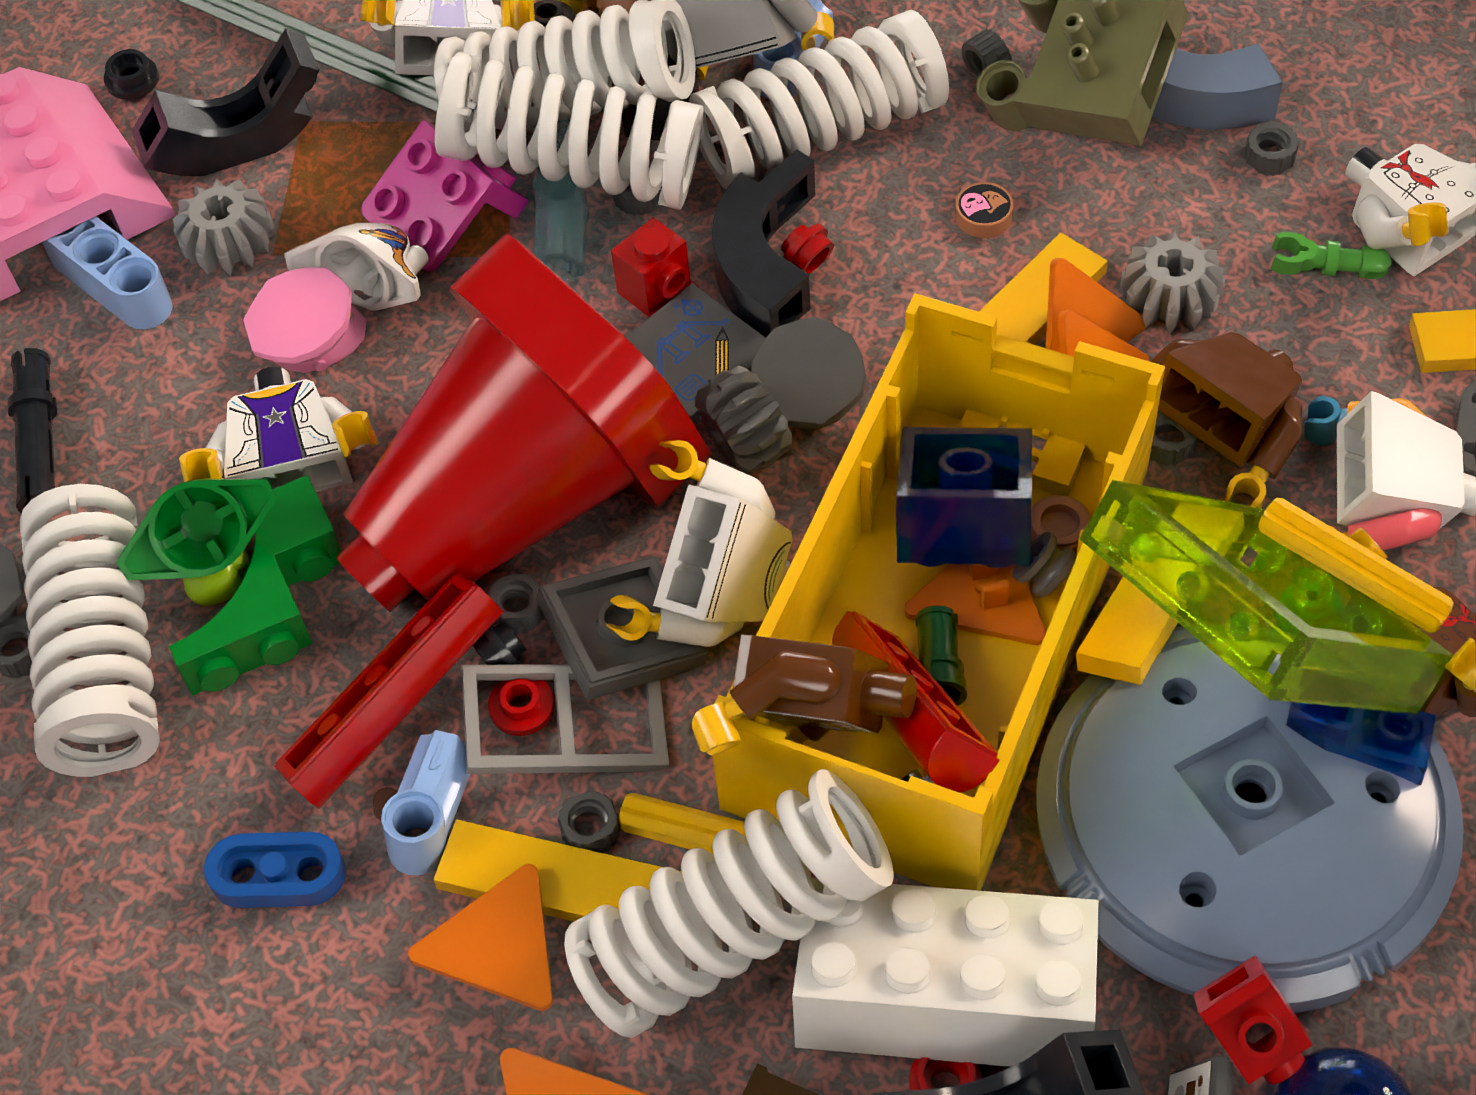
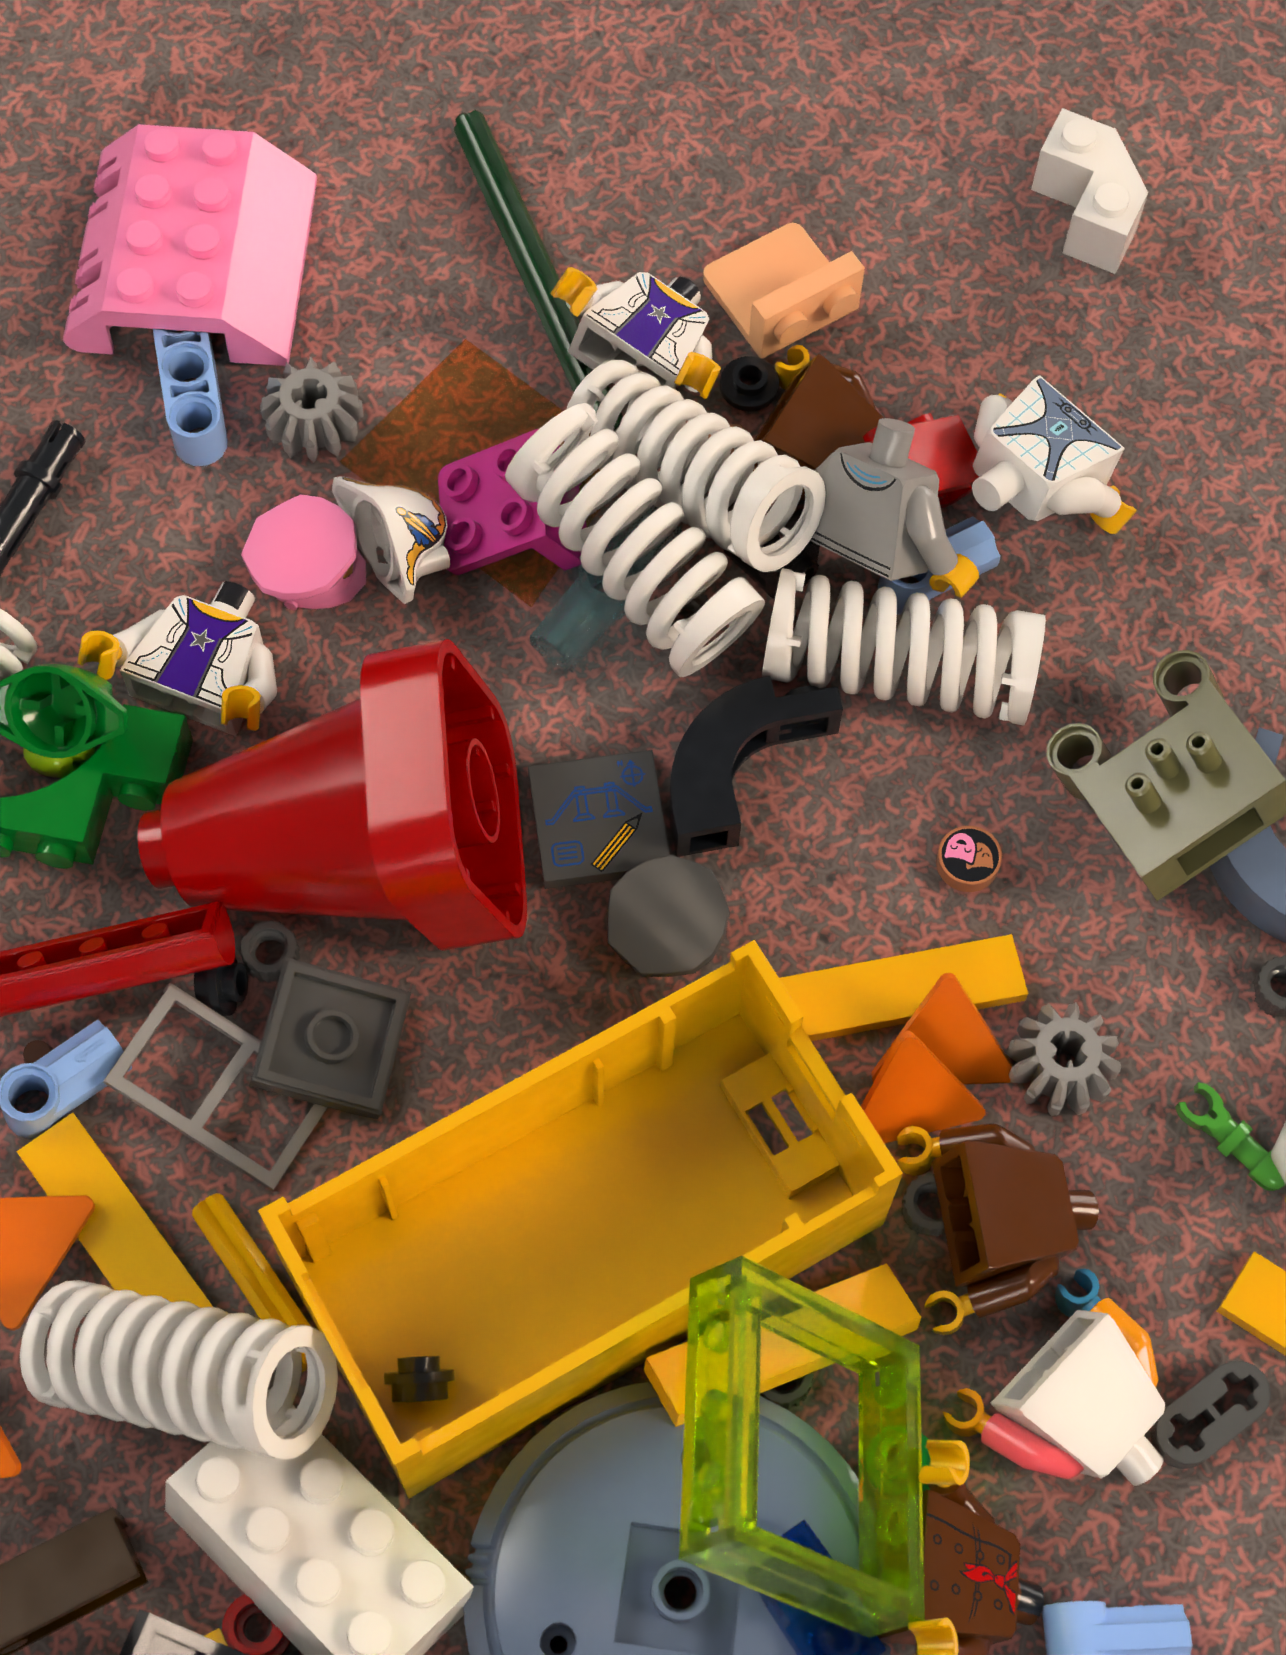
camera: 30 degrees right, 10 degrees up
black plate [104,49,159,100] -> none
black arch [131,28,320,177] -> none
red plate [488,678,555,736] -> none
dark grey axle [558,791,621,853] -> none
white torso [606,440,793,647] -> none
red brick [611,217,699,317] -> none
reddish brown torso [692,634,917,755] -> none
dark grey gear [695,365,792,475] -> none
red plate [781,223,834,274] -> none
red brick [832,610,1000,793] -> none
clear blue brick [896,427,1032,568] -> none
orange piece [905,524,1047,646] -> none
dark green pin [915,606,967,706] -> none
dark grey axle [961,28,1012,78] -> none
dark grey bush [1012,532,1076,598] -> none
nougat tile [1026,495,1092,555] -> none
yellow axle [1259,498,1454,633] -> none

